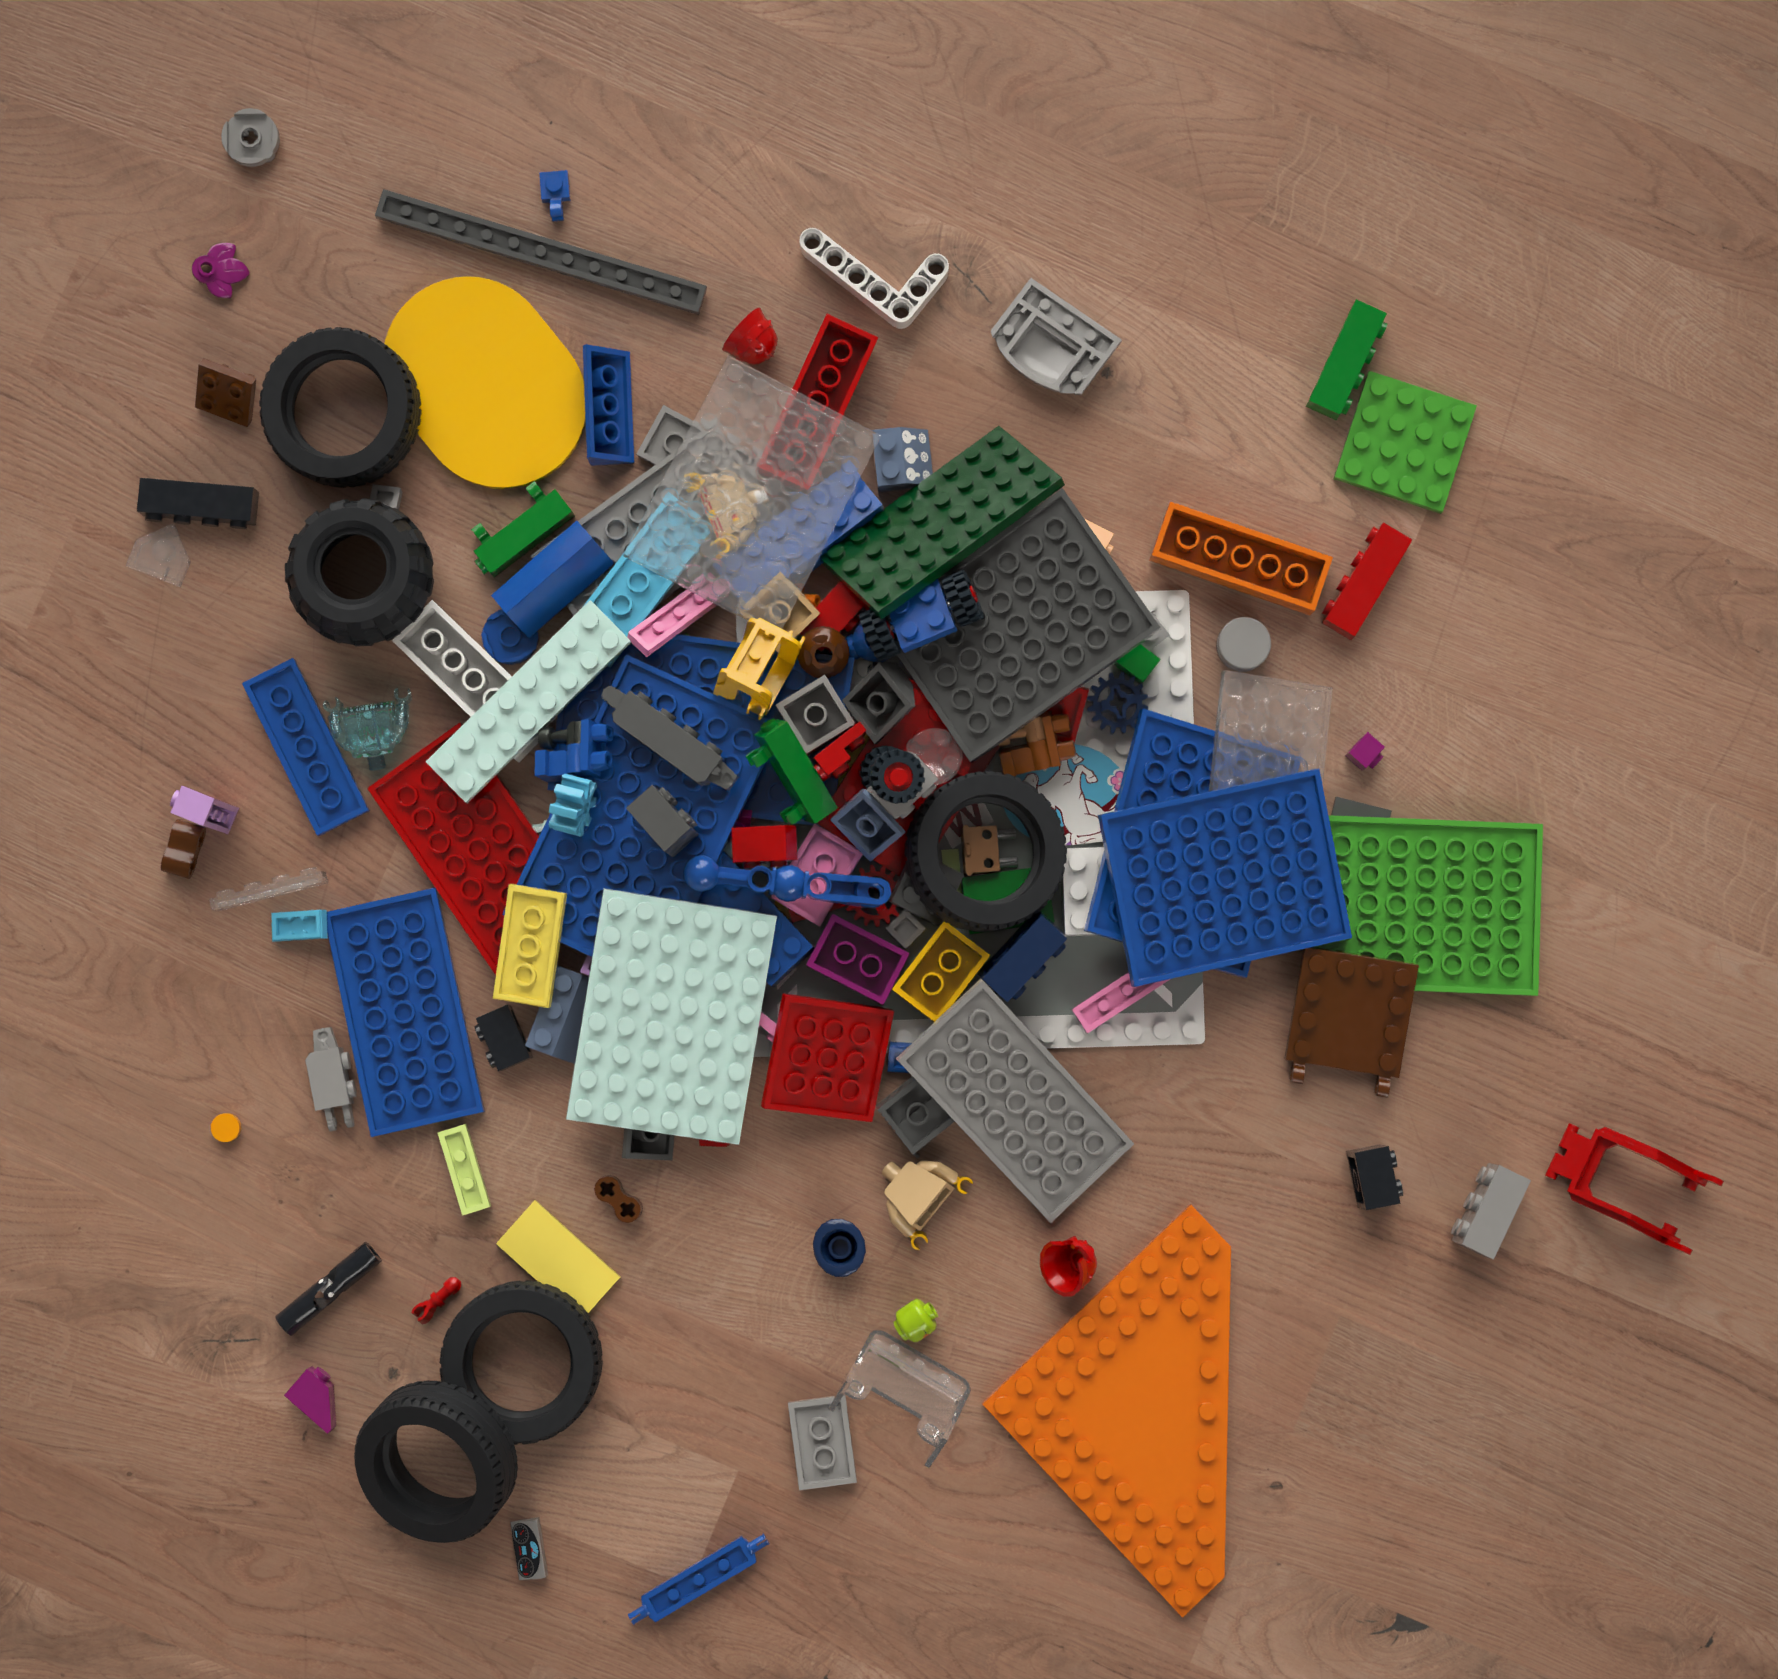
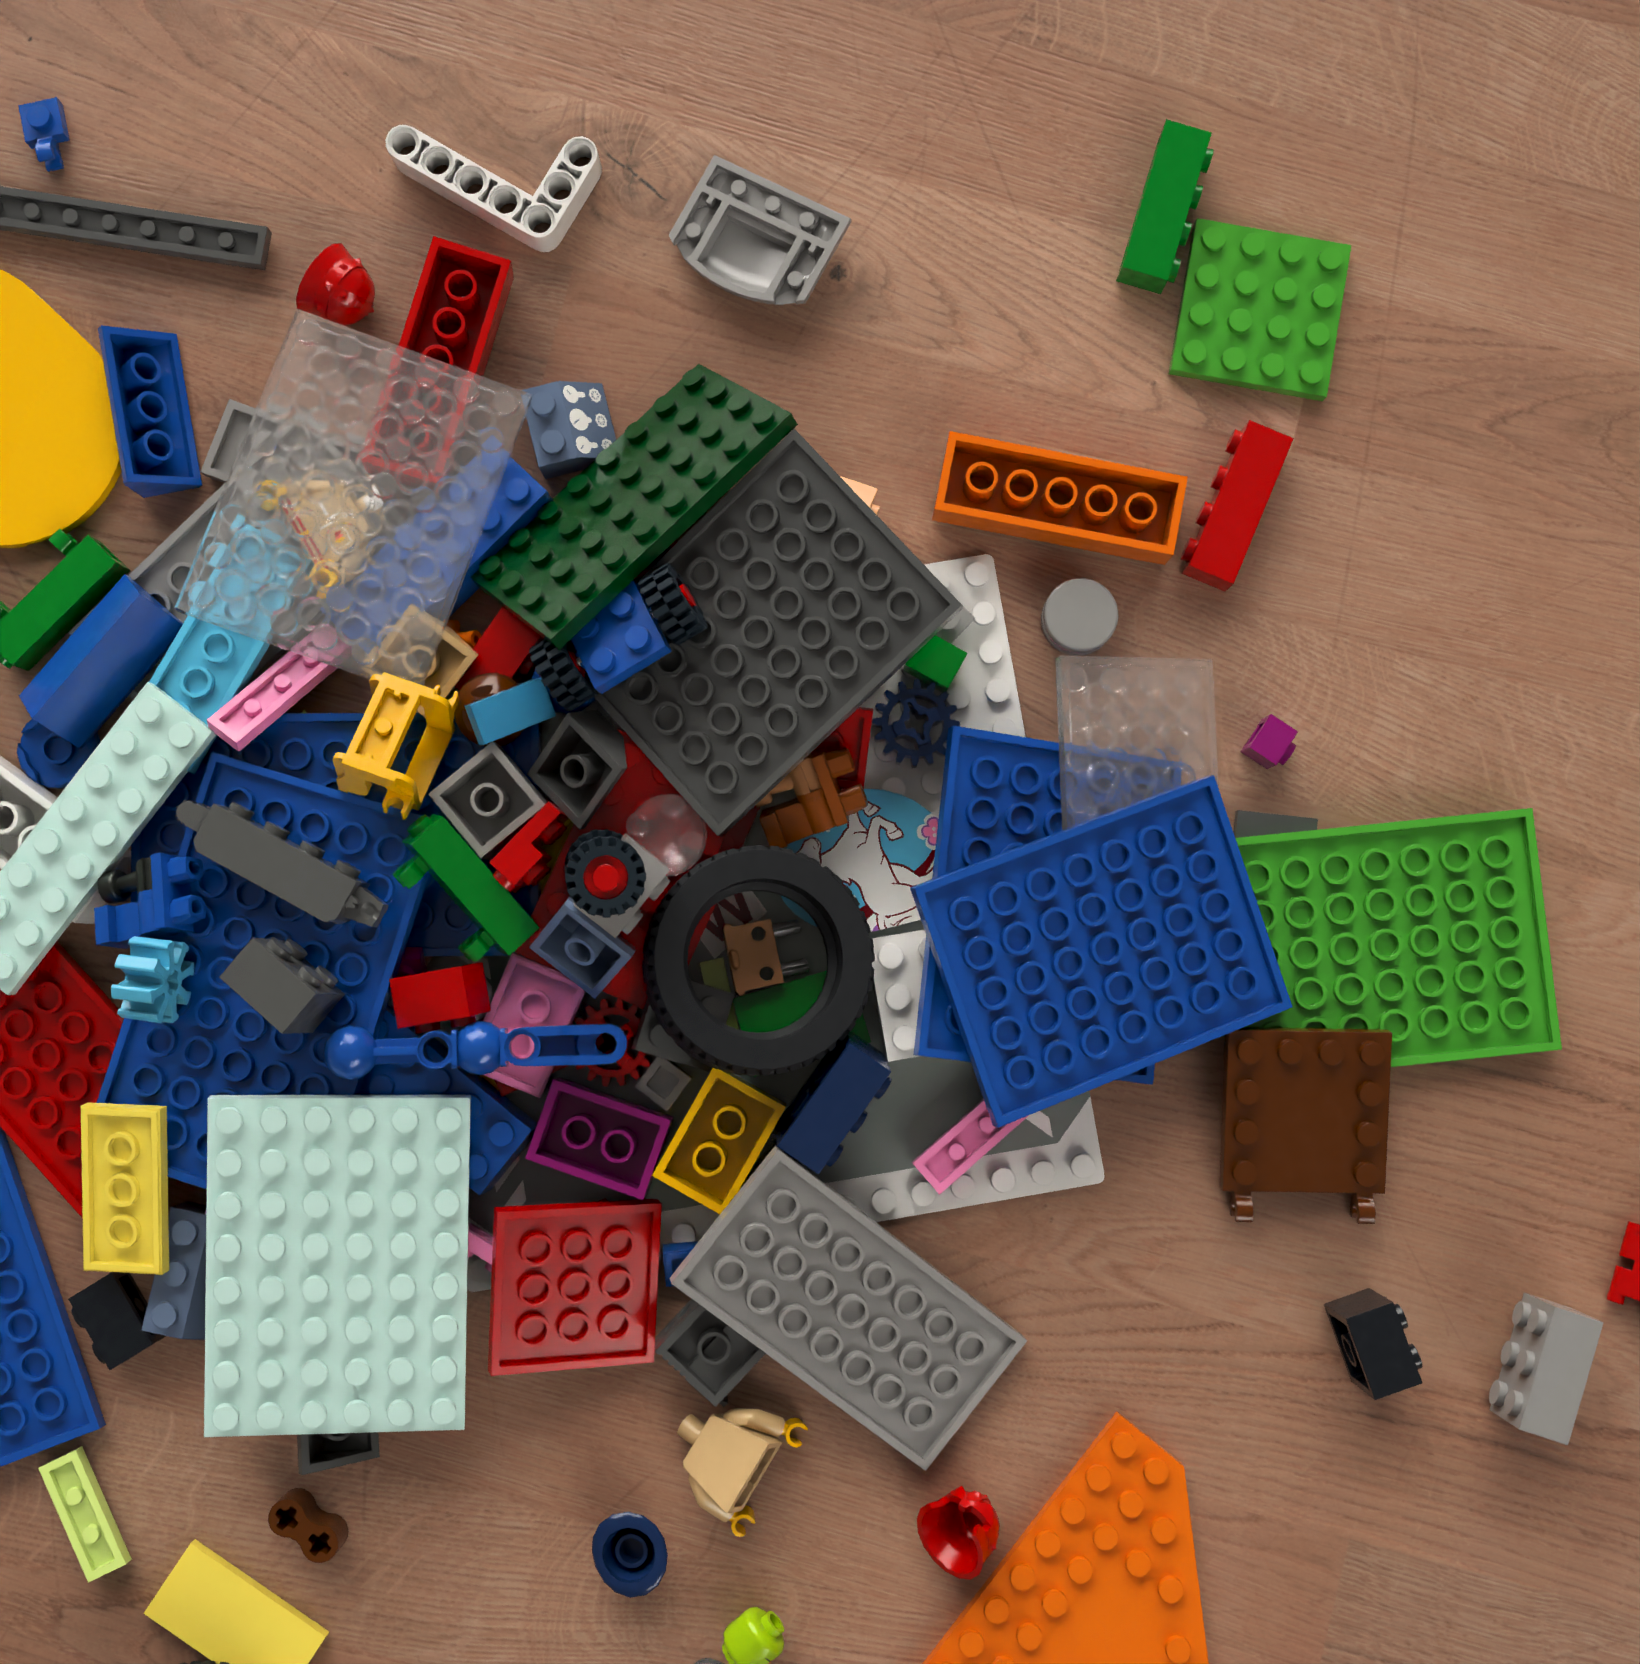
camera: 10 degrees left, 0 degrees up
none -> dark azure tile [465,677,556,745]

